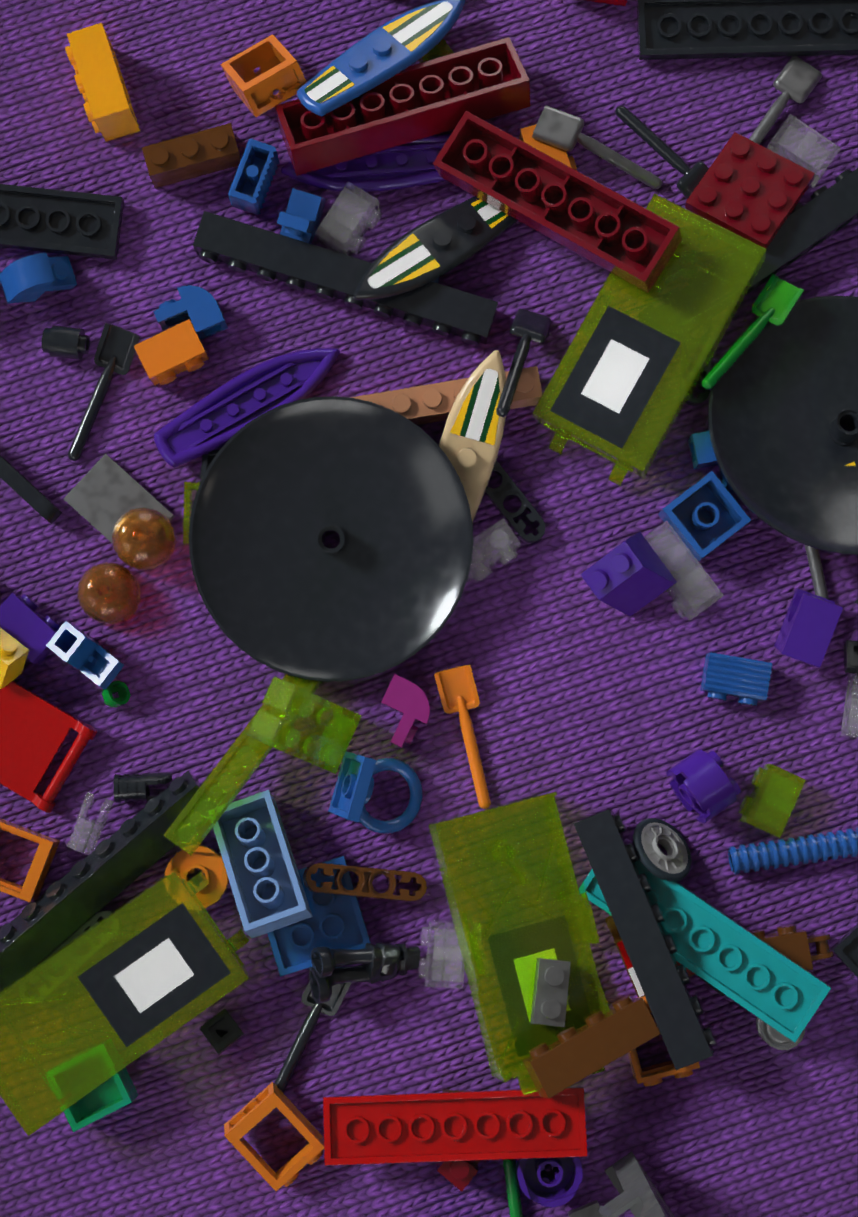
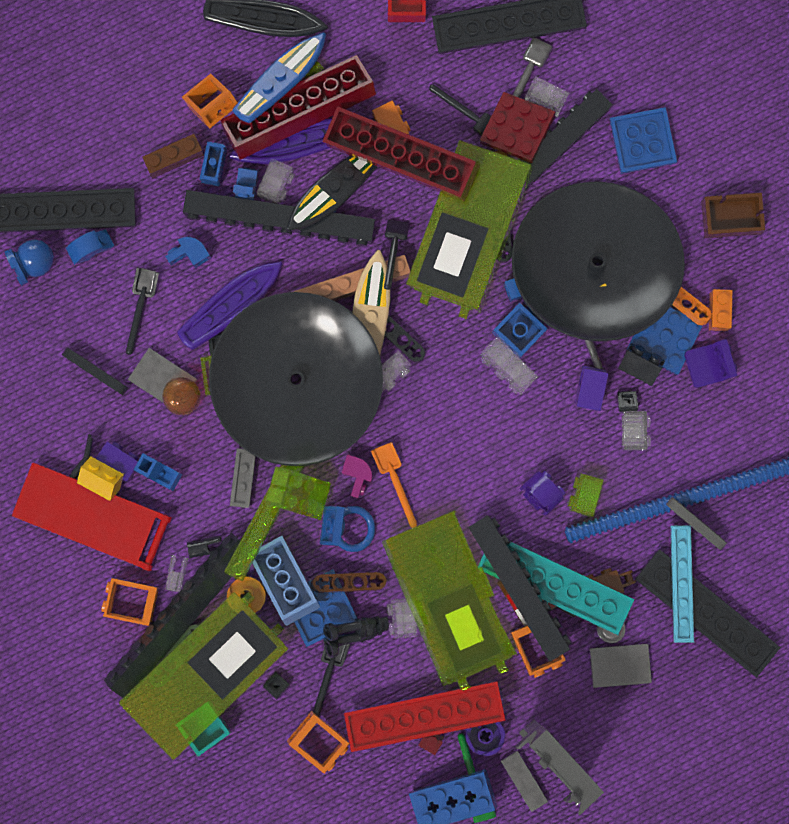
camera: 15 degrees left, 0 degrees up
black brick [42,326,90,360] -> none
light orange brick [65,23,140,142] -> none
clear orange cylinder [77,562,141,624] -> none
green hinge [102,681,130,708] -> none
orange brick [134,319,209,385] -> none
reddish brown brick [523,995,661,1098] -> none
flat silver plate [530,958,571,1027] -> none
flat silver piece [532,105,662,189] -> none
dark purple slope [580,532,677,616] -> none
light grey wheel [633,818,692,881] -> none
blue brick [700,652,772,706] -> none
green piece [702,274,804,389] -> none
none -> flat silver plate [230,448,256,508]
none -> flat silver tile [590,644,652,688]

